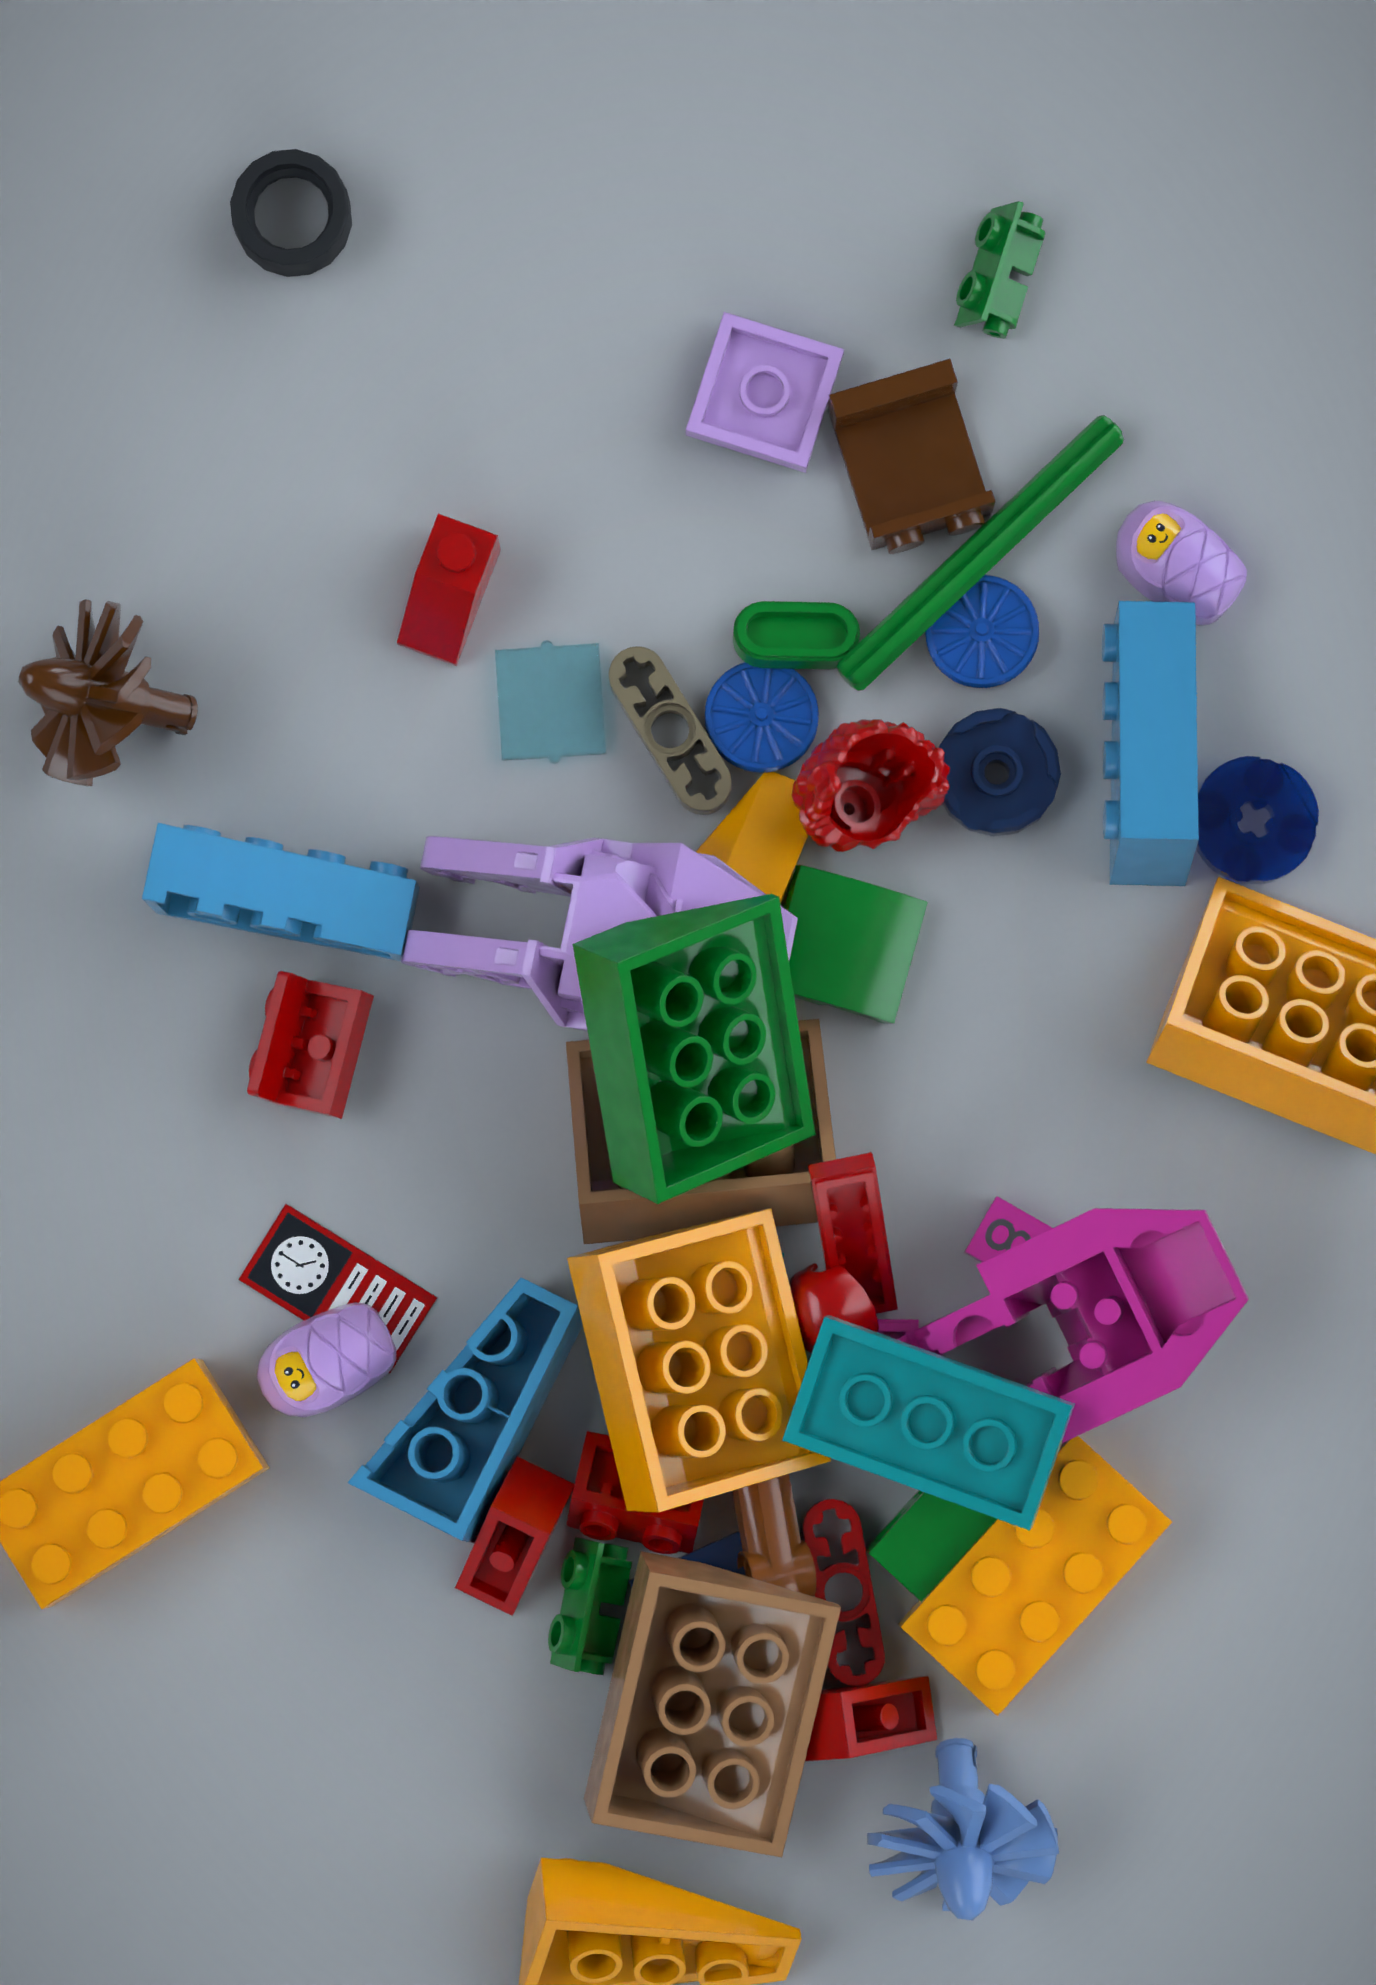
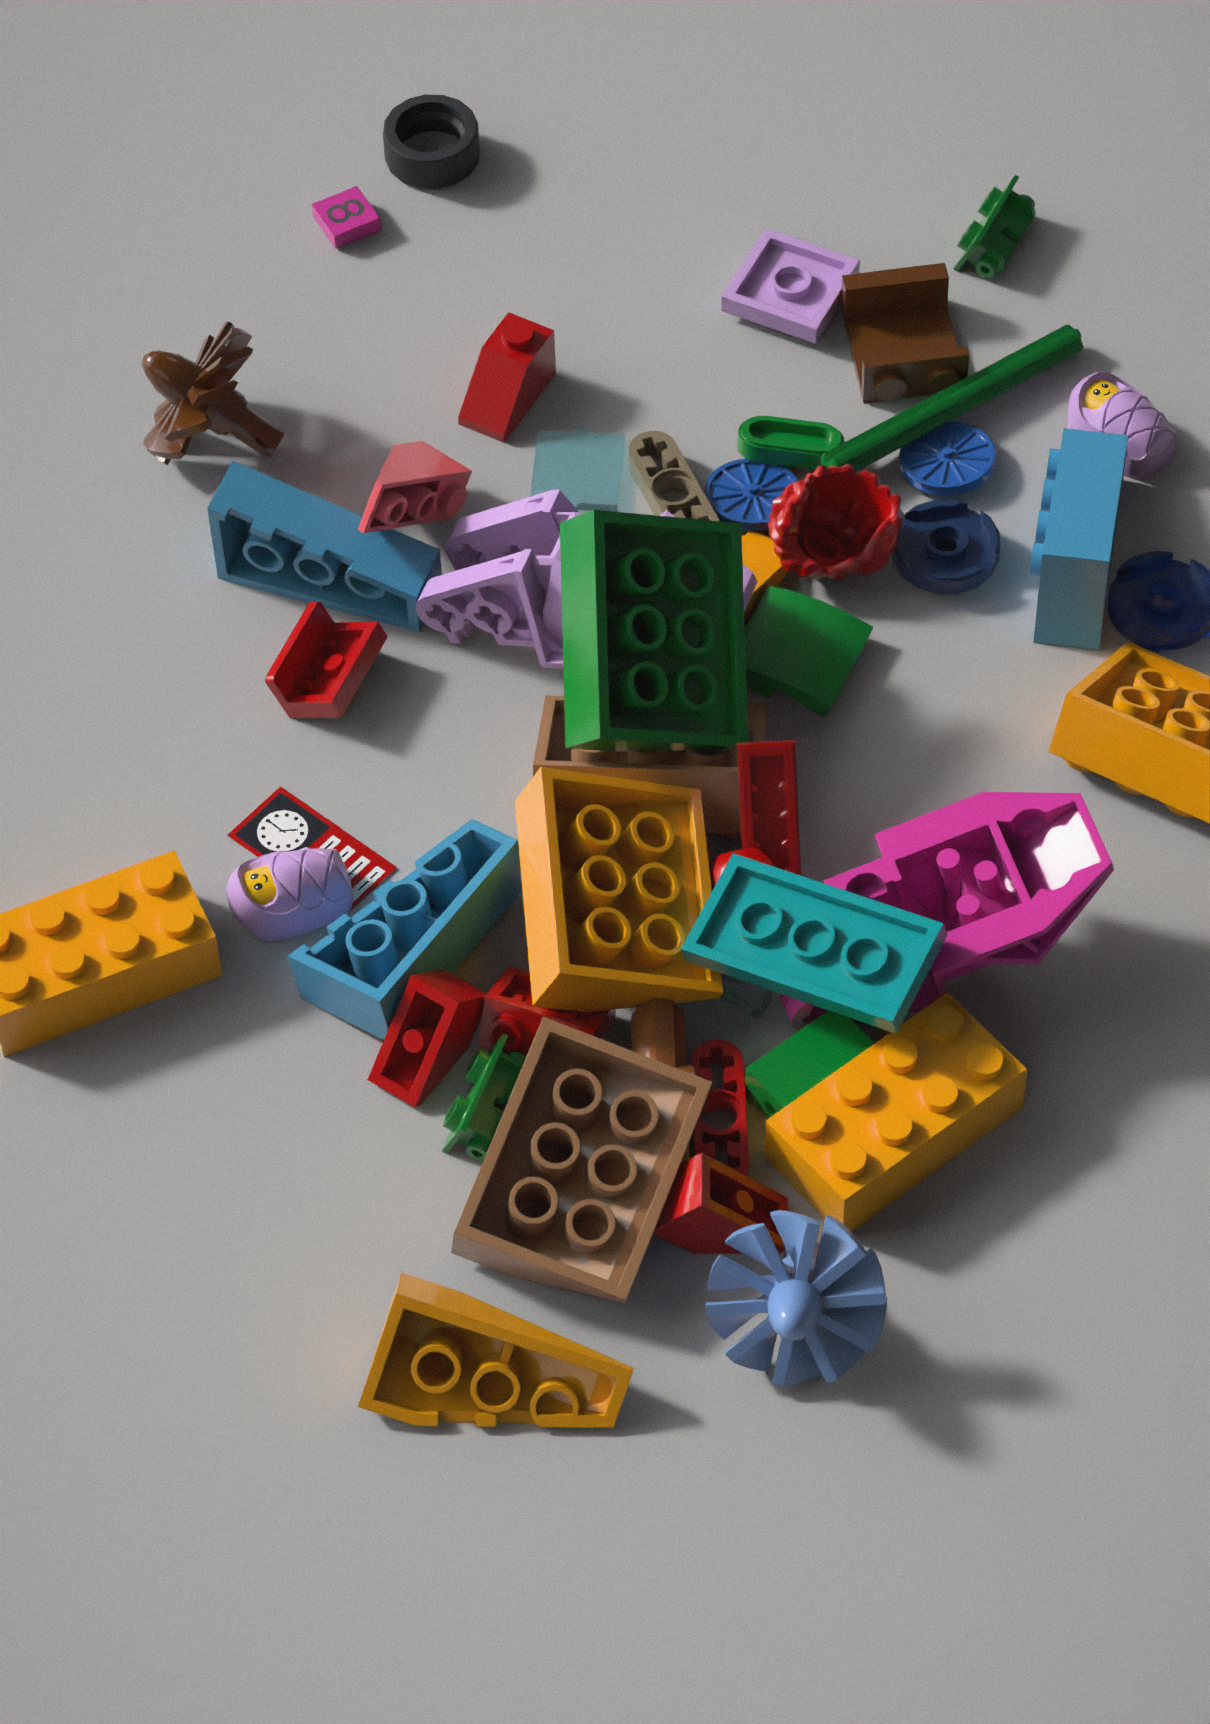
camera: 10 degrees right, 30 degrees down
none -> dark pink tile [312,186,381,249]
none -> coral slope [357,441,472,534]

